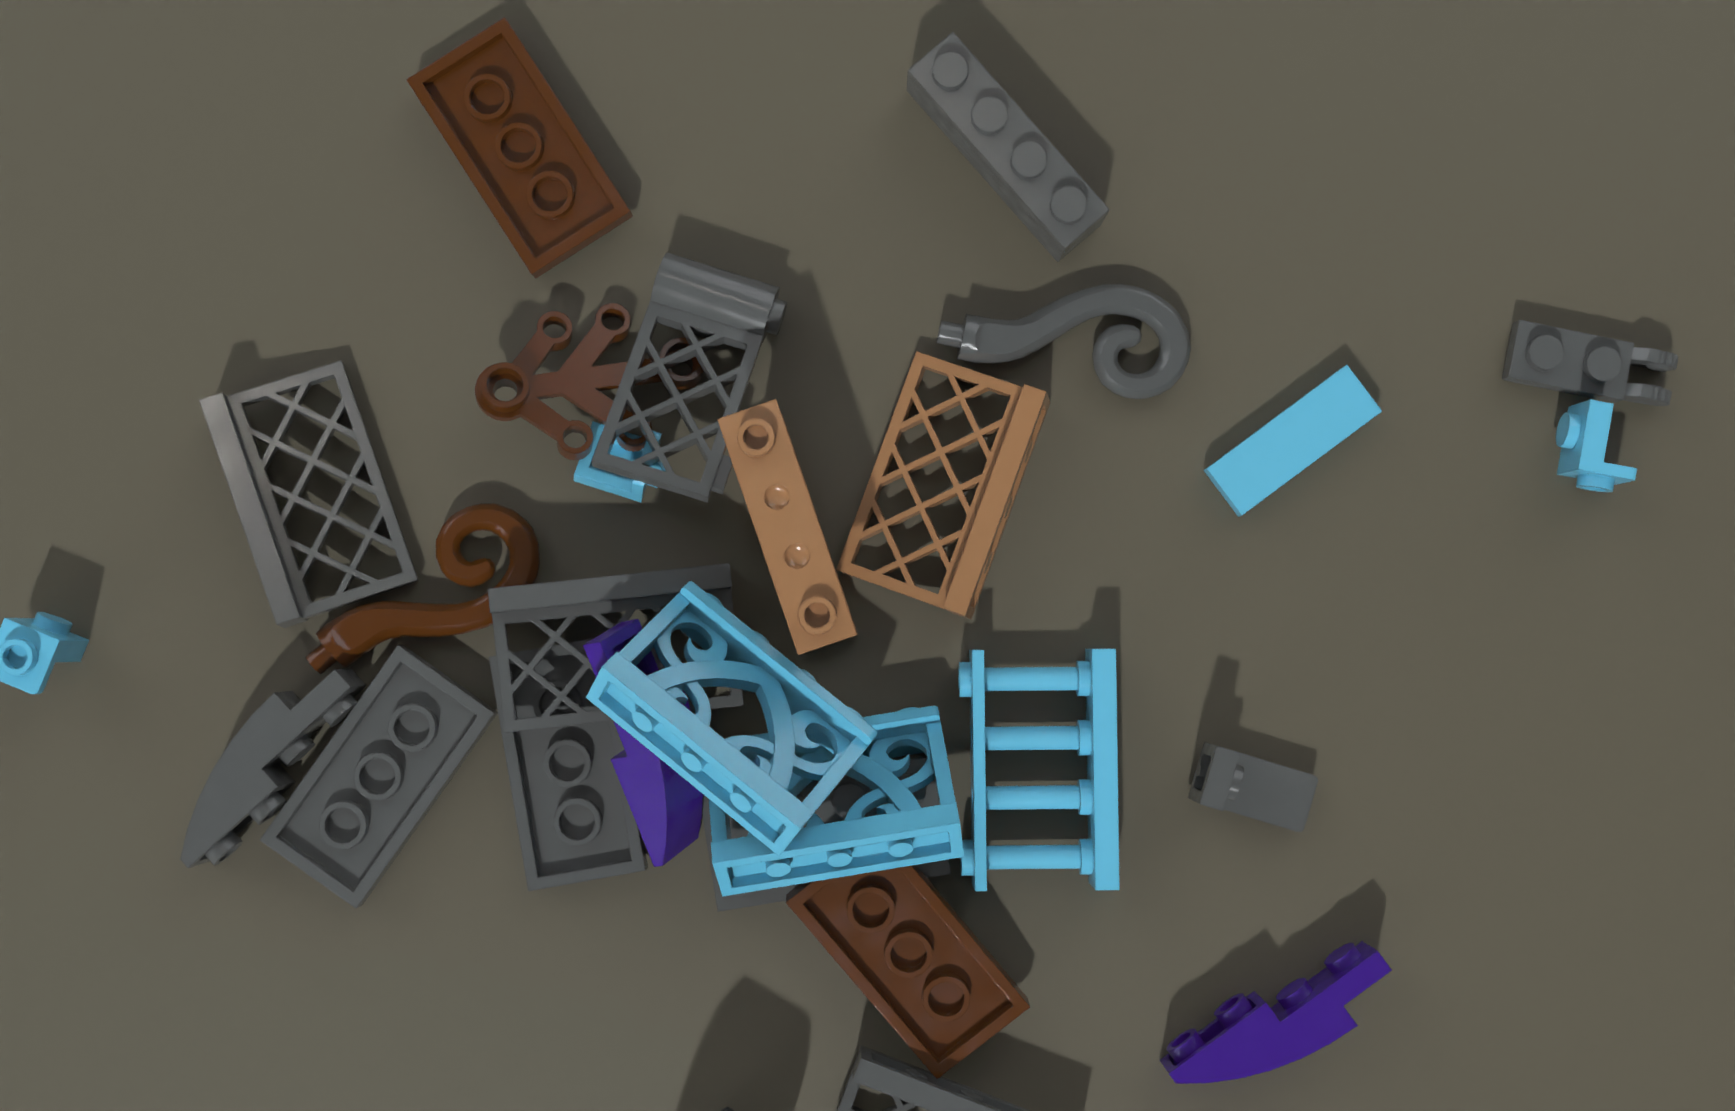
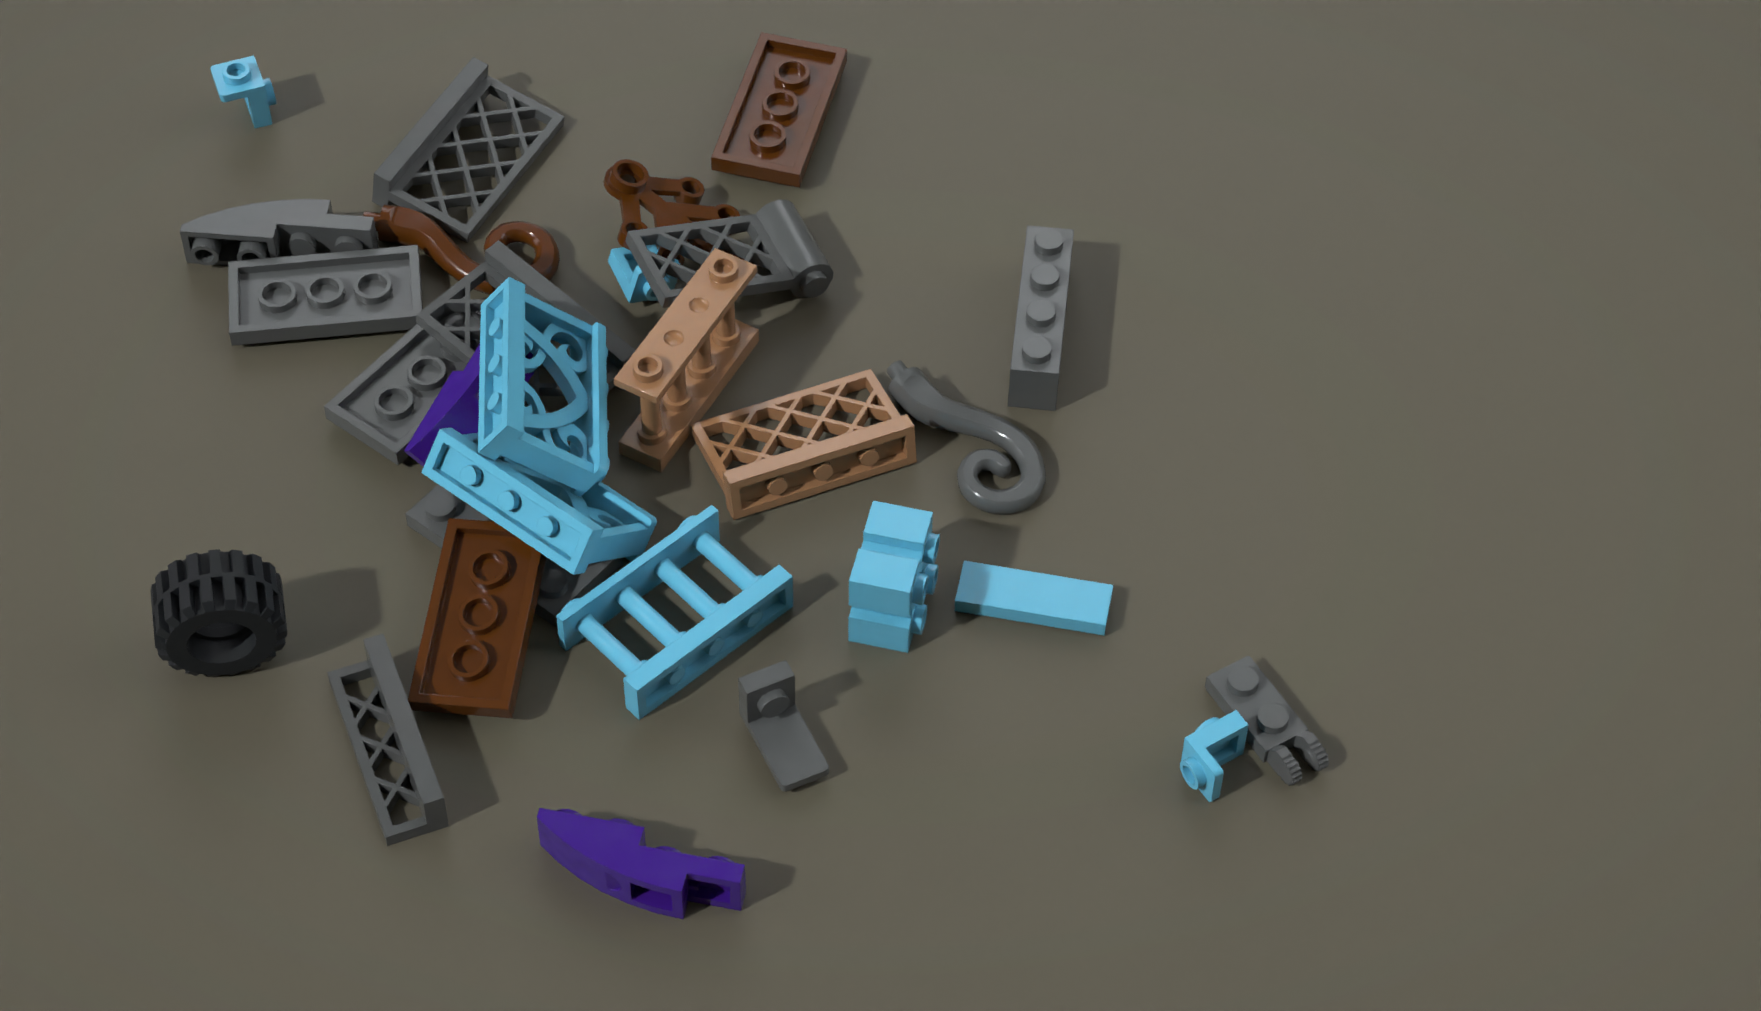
camera: 45 degrees right, 35 degrees down
none -> medium azure brick [848,501,940,653]

